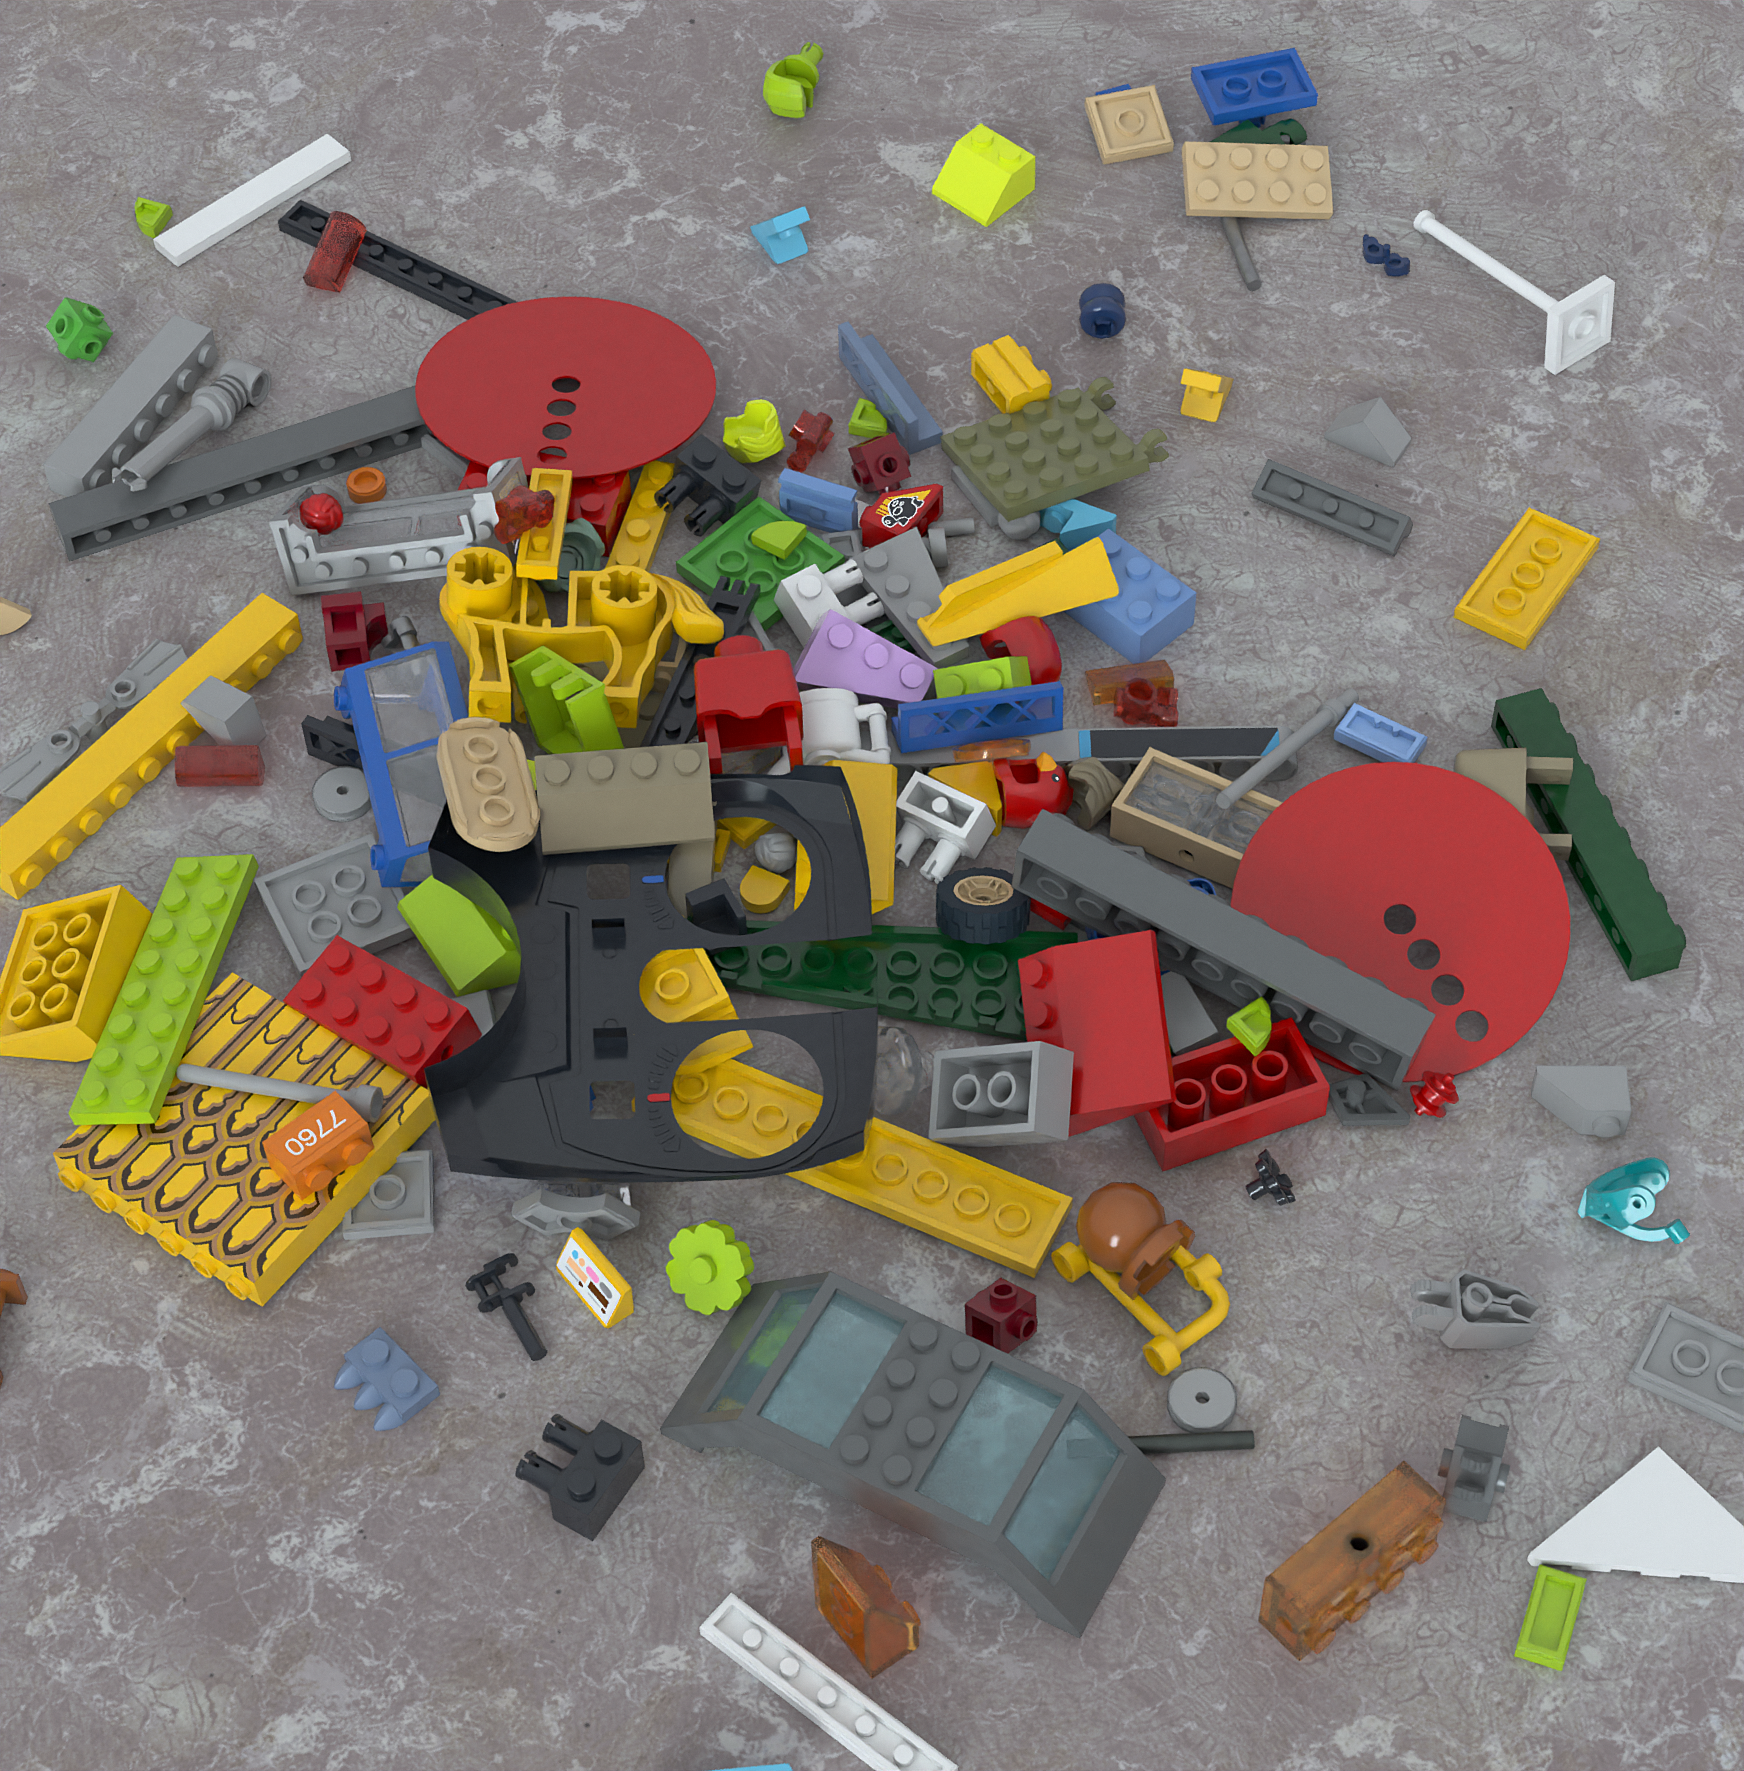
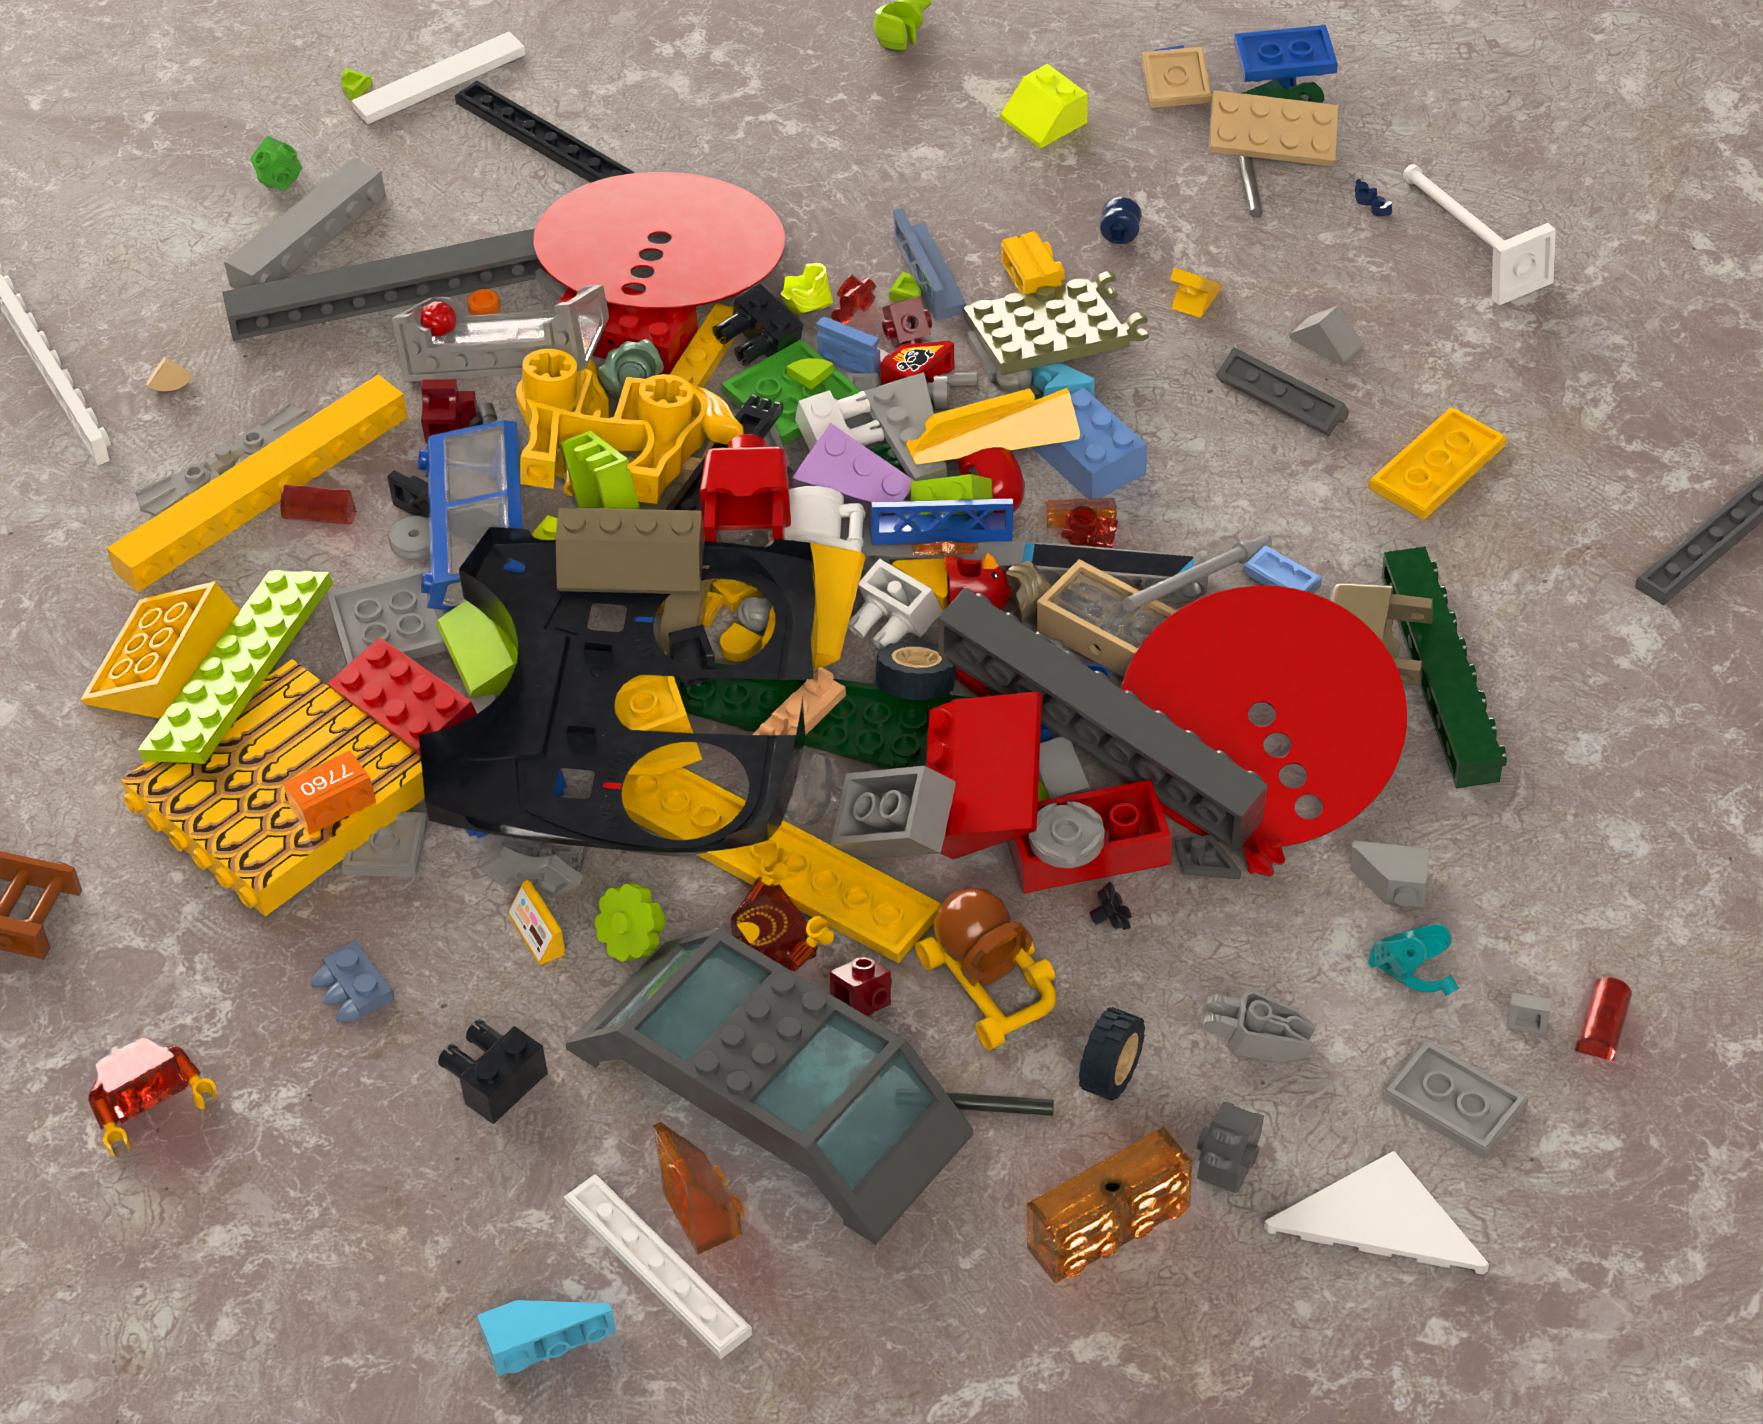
camera: 10 degrees right, 5 degrees down
light grey piece [112,358,272,491] -> none
light grey piece [176,1064,383,1123] -> none
light grey slope [180,675,267,764] -> none
clear red brick [303,211,367,293] -> none
tan tile [436,717,540,852] -> none
black piece [465,1253,548,1361] -> none
clear red plate [494,485,554,544] -> none
yellow plate [516,468,572,580] -> none
medium azure slope [750,206,810,264] -> none
light grey piece [1167,1367,1237,1433] -> none
lime tile [1226,996,1272,1056] -> none
lime tile [1514,1564,1587,1671] -> none
none -> clear red torso [88,1038,217,1157]
none -> clear red torso [730,853,834,972]
none -> light nougat plate [752,667,846,735]
none -> light grey tile [1029,801,1105,868]
none -> black wheel [1079,1007,1145,1101]

